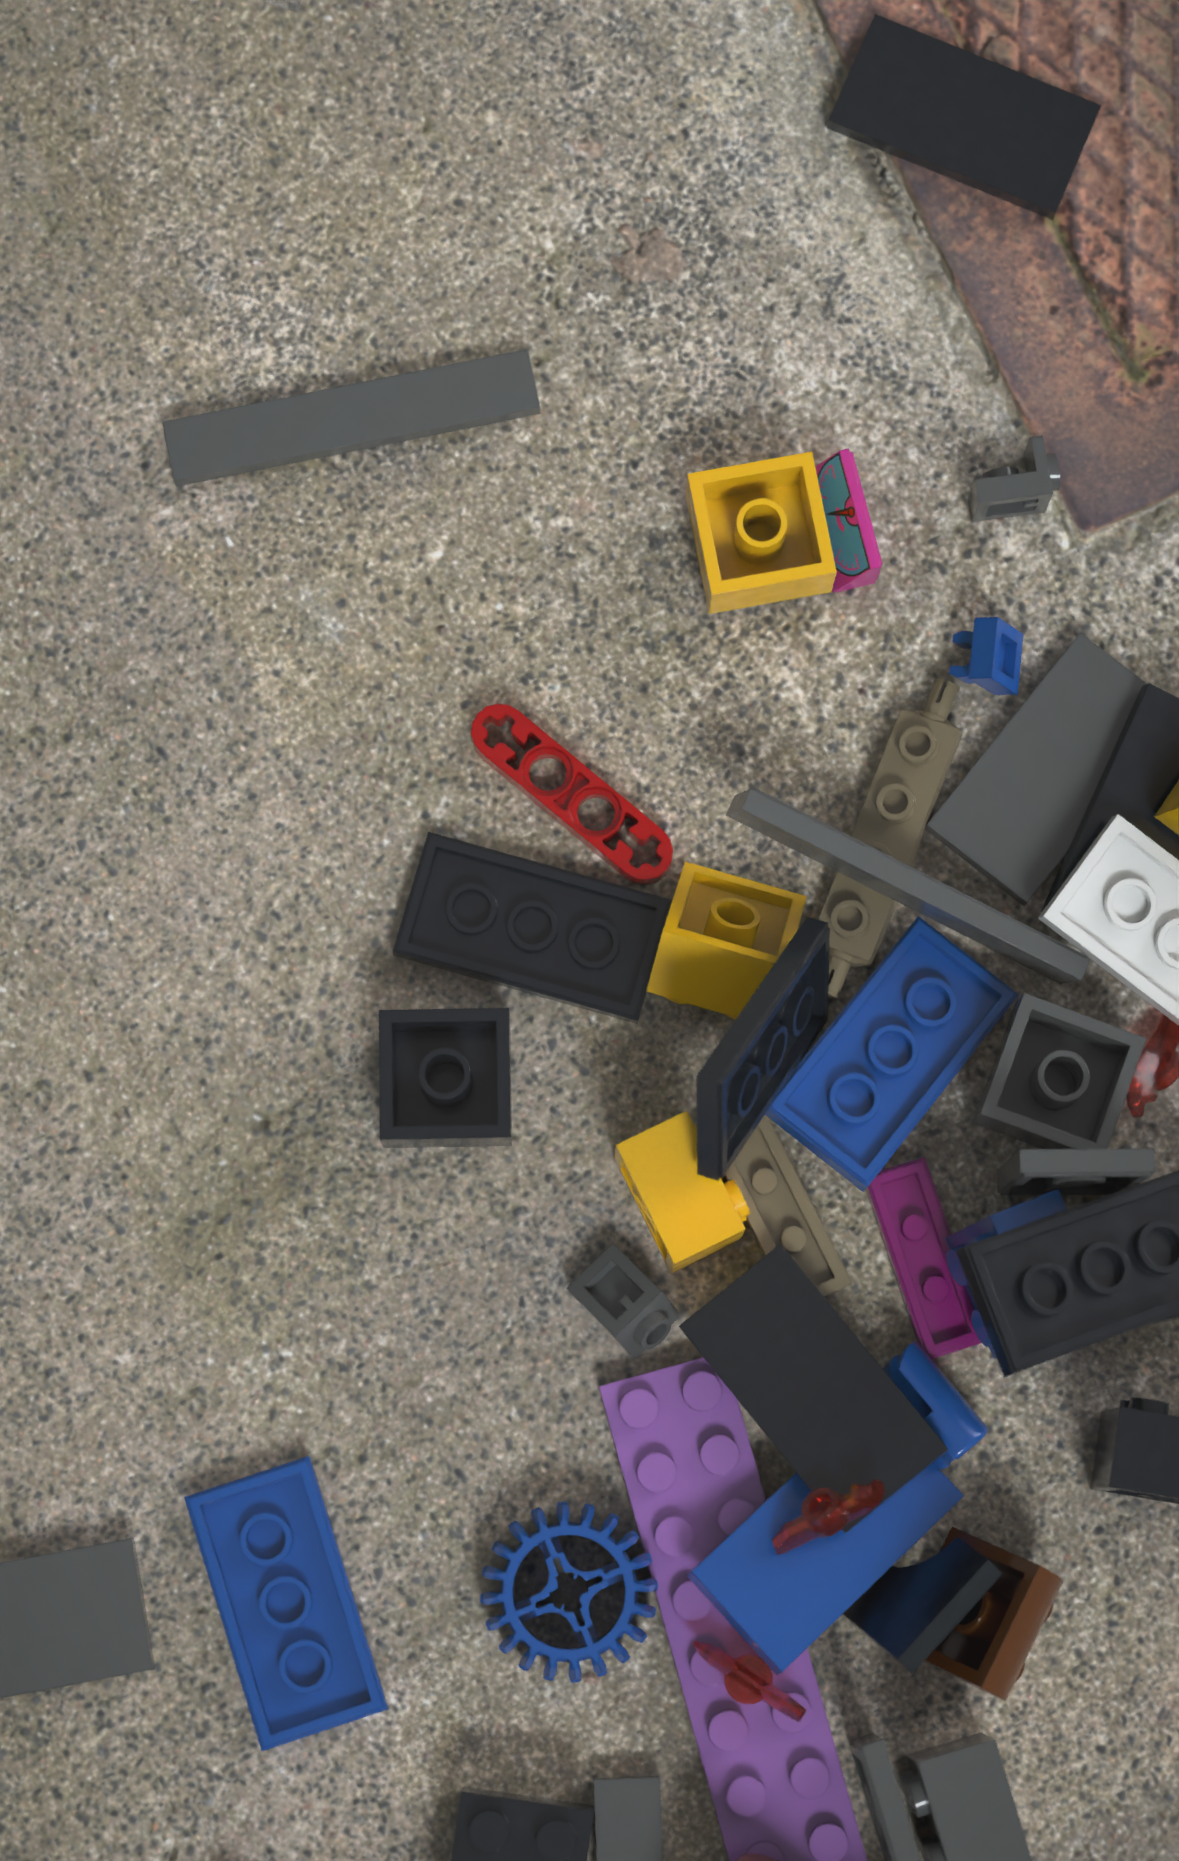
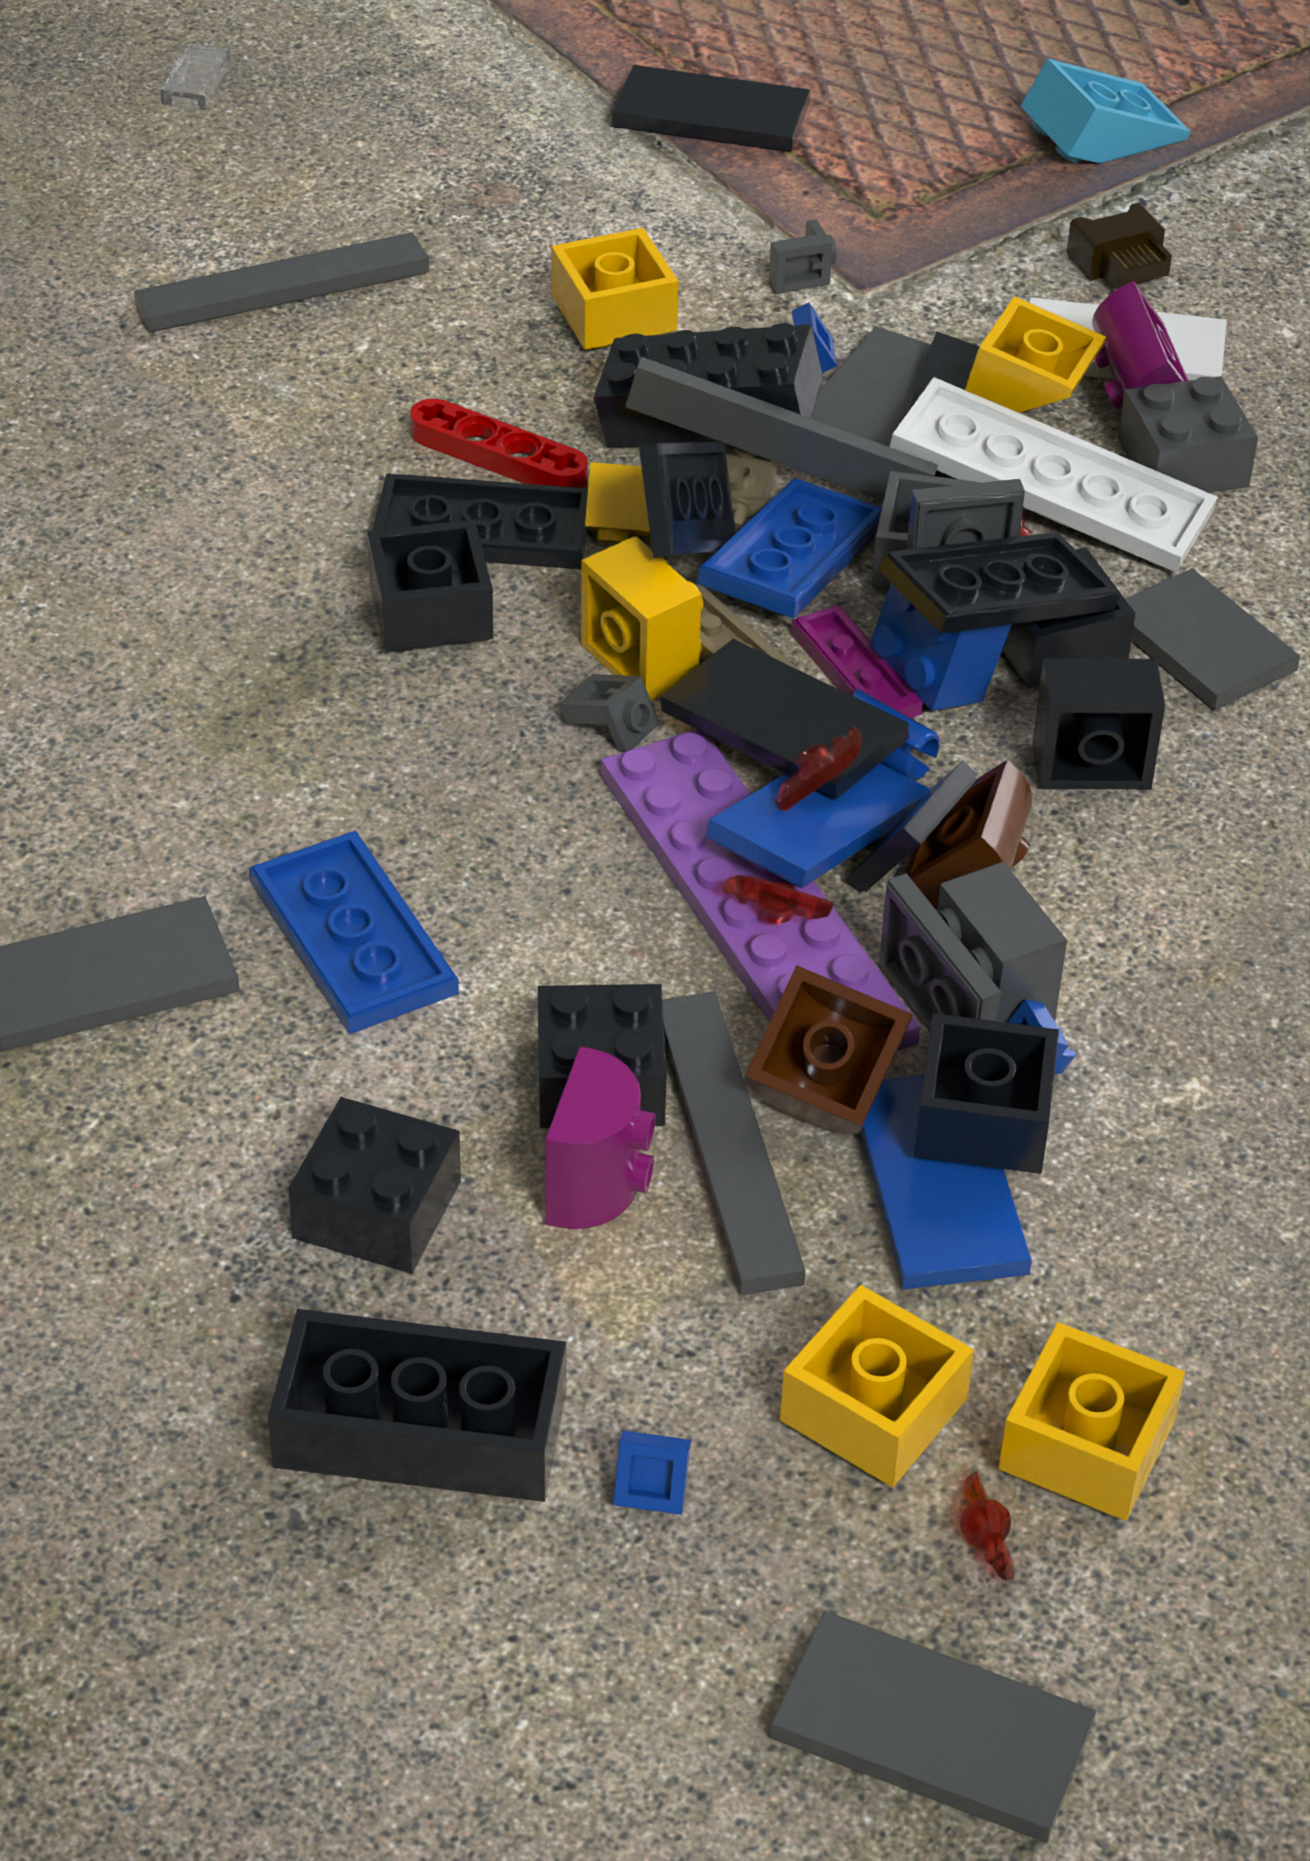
camera: 10 degrees left, 35 degrees down
blue gear [480,1502,658,1683] -> none
slope [815,448,883,592] -> none
none -> black brick [593,323,822,448]

